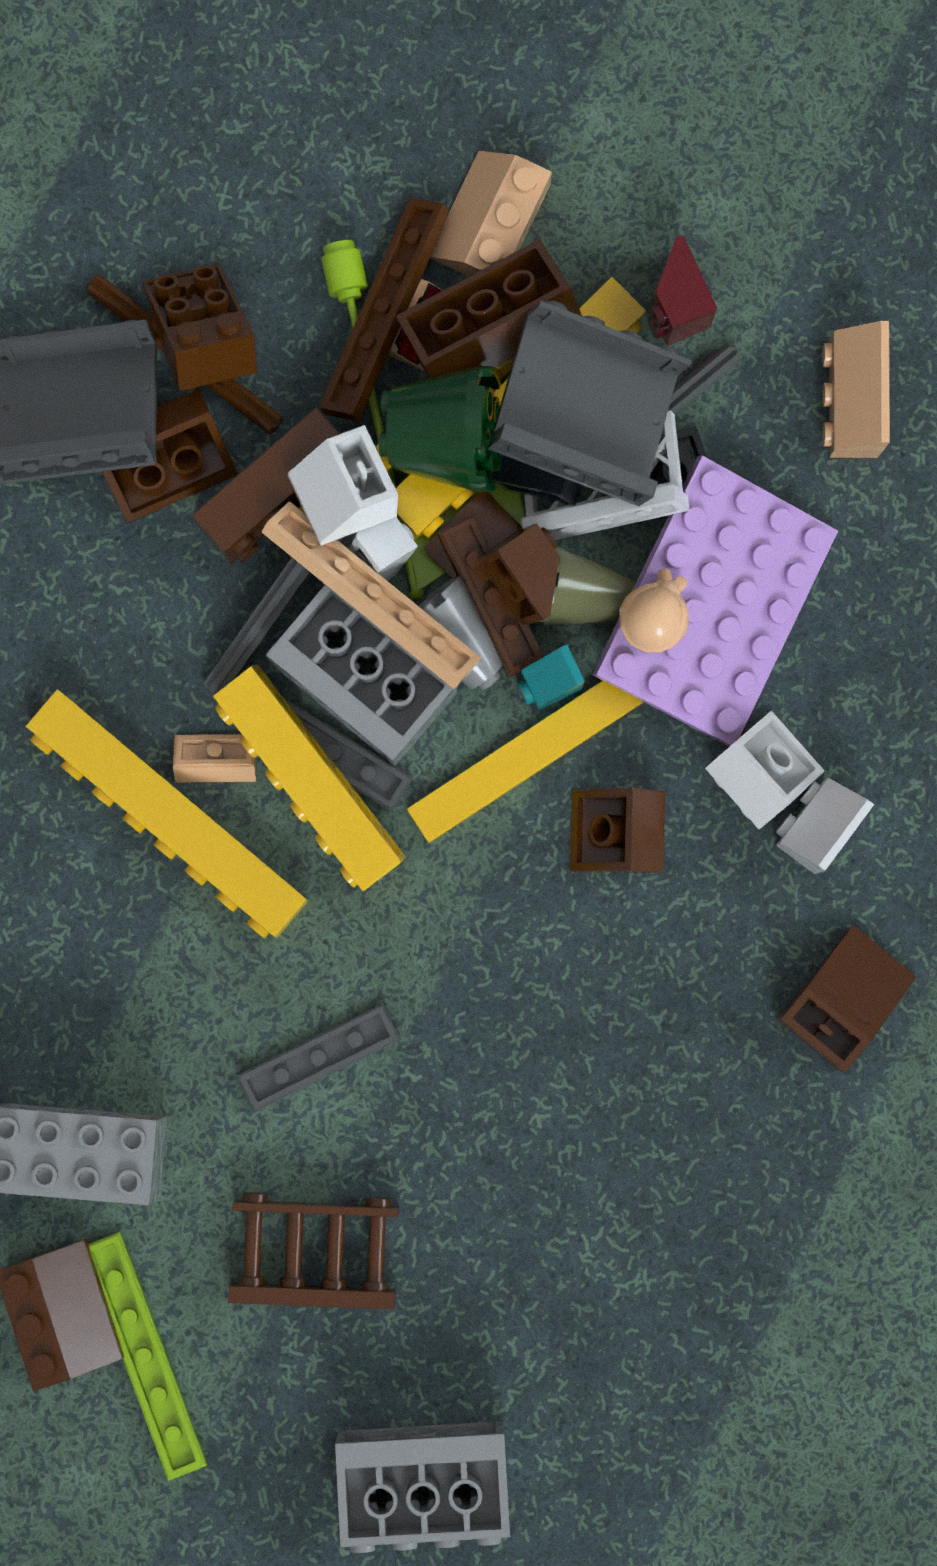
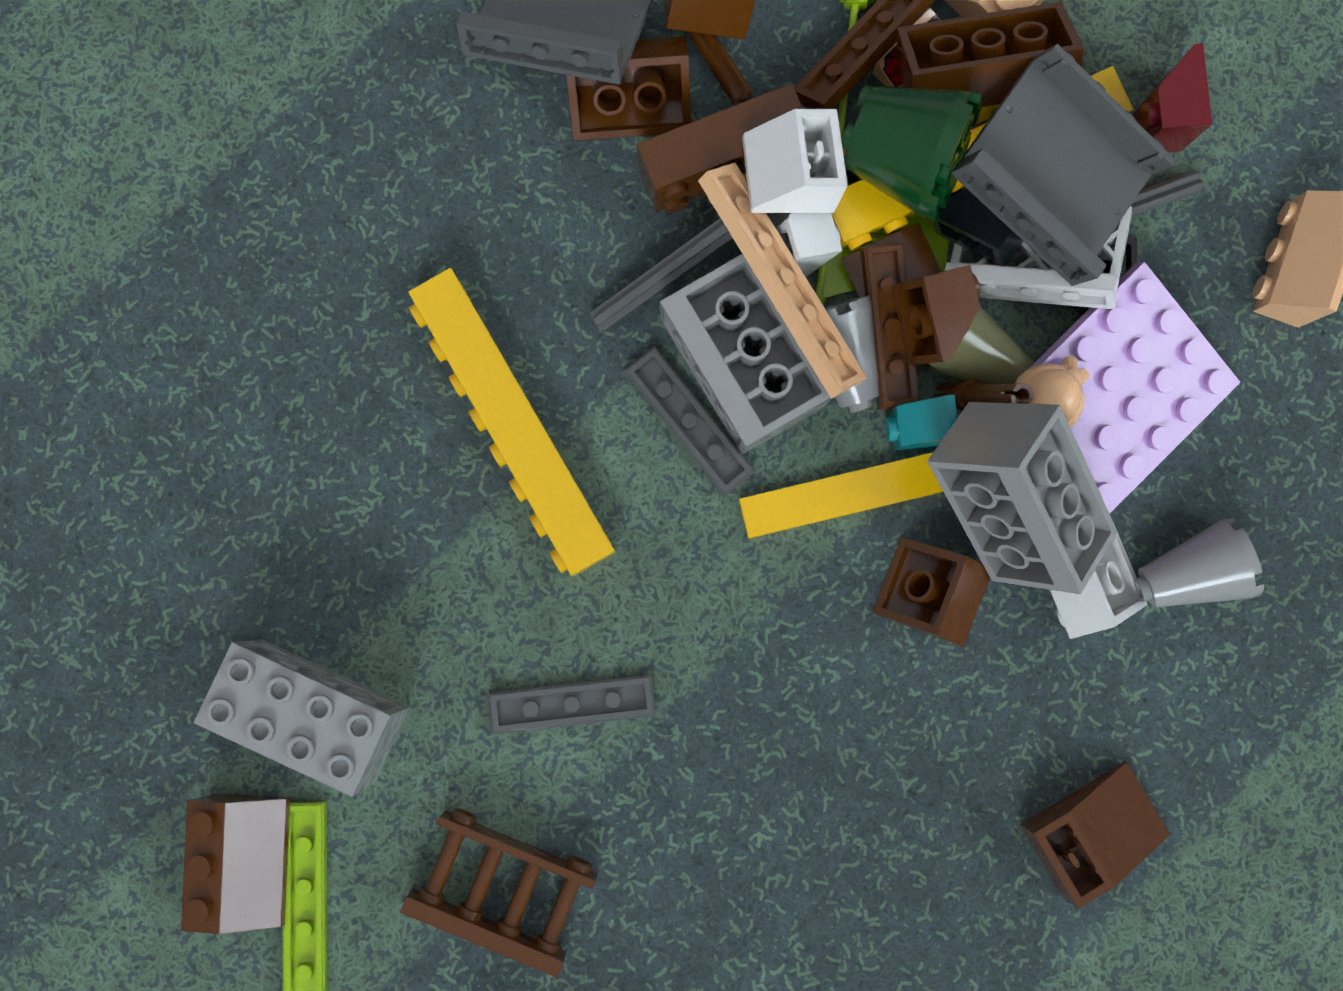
camera: 20 degrees right, 0 degrees up
light nougat slope [173,734,256,783] -> none
yellow brick [213,664,407,891] -> none
white slope [776,778,874,874] -> none
none -> light grey brick [927,402,1118,594]
none -> reddish brown pin [934,379,1034,410]
none -> light grey cone [1134,518,1264,608]

